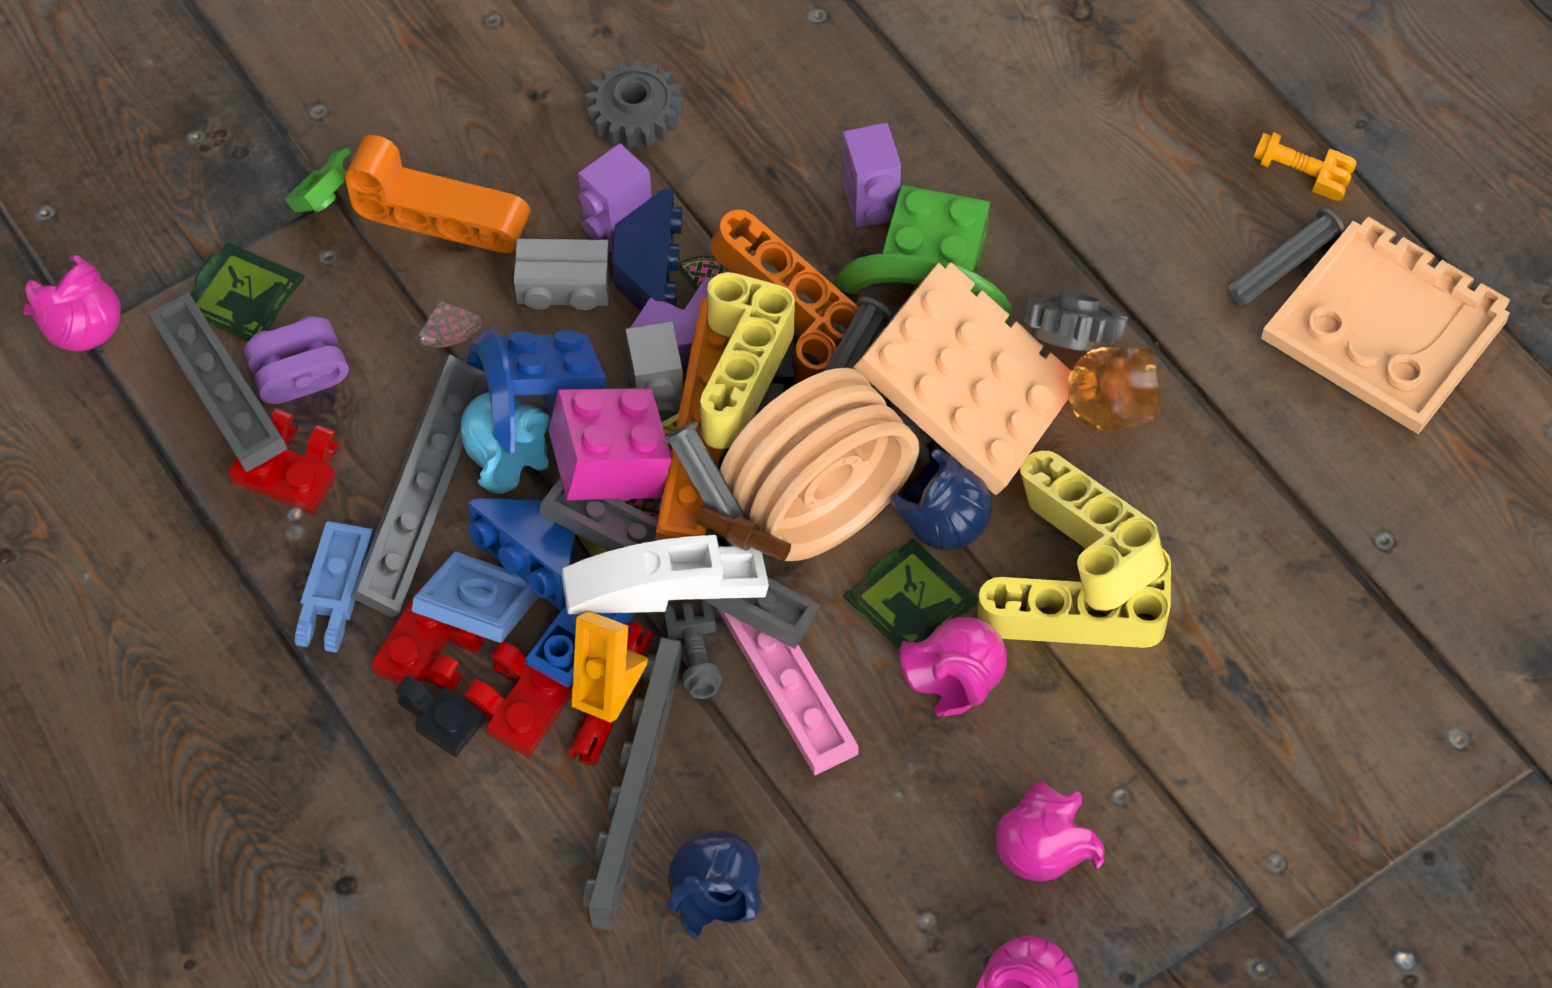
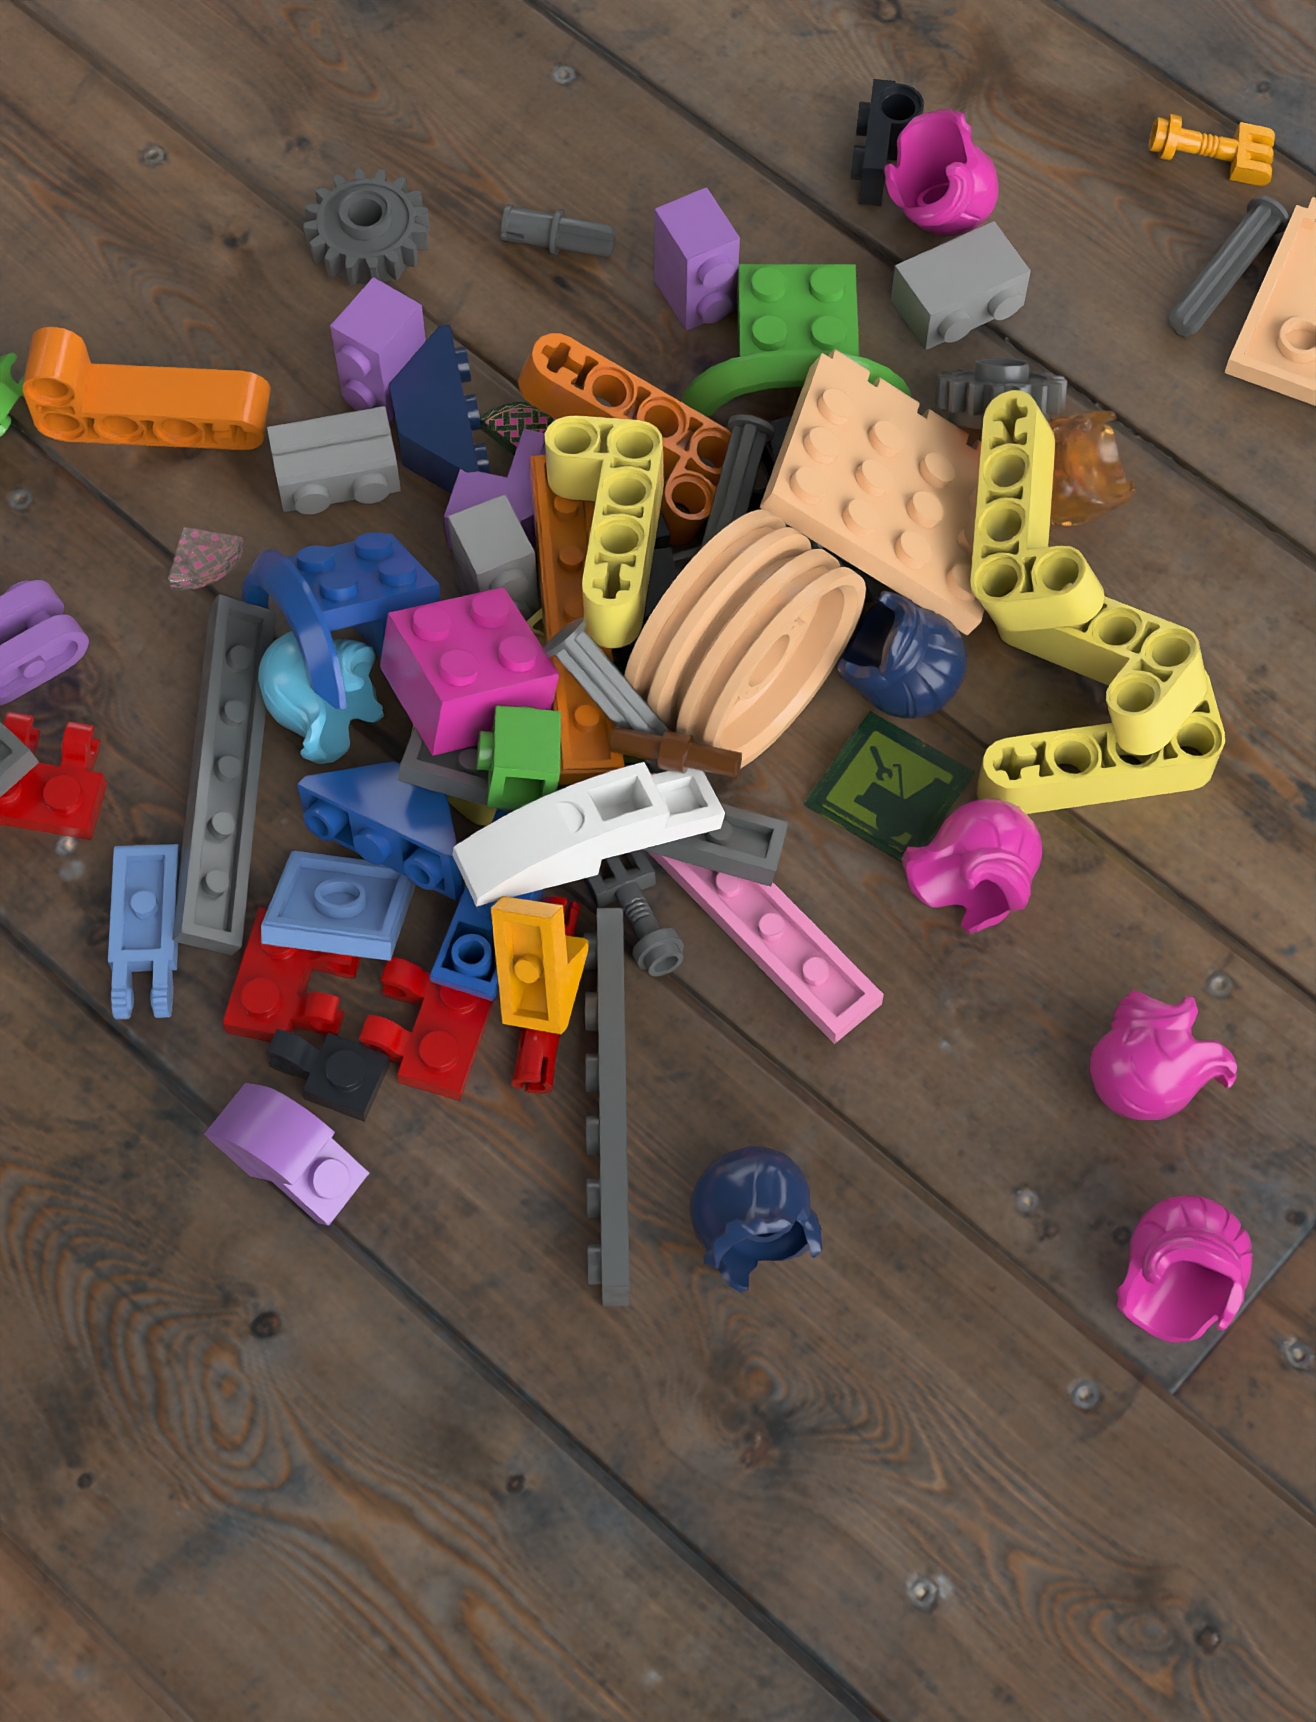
camera: 15 degrees left, 5 degrees up
none -> medium lavender brick [204,1083,369,1226]
none -> bright green brick [476,705,561,810]
none -> dark grey axle [501,204,616,257]
none -> black plate [850,79,924,206]
none -> dark pink hair [884,109,999,236]
none -> light grey brick [891,221,1031,350]
none -> light yellow beam [971,390,1105,632]

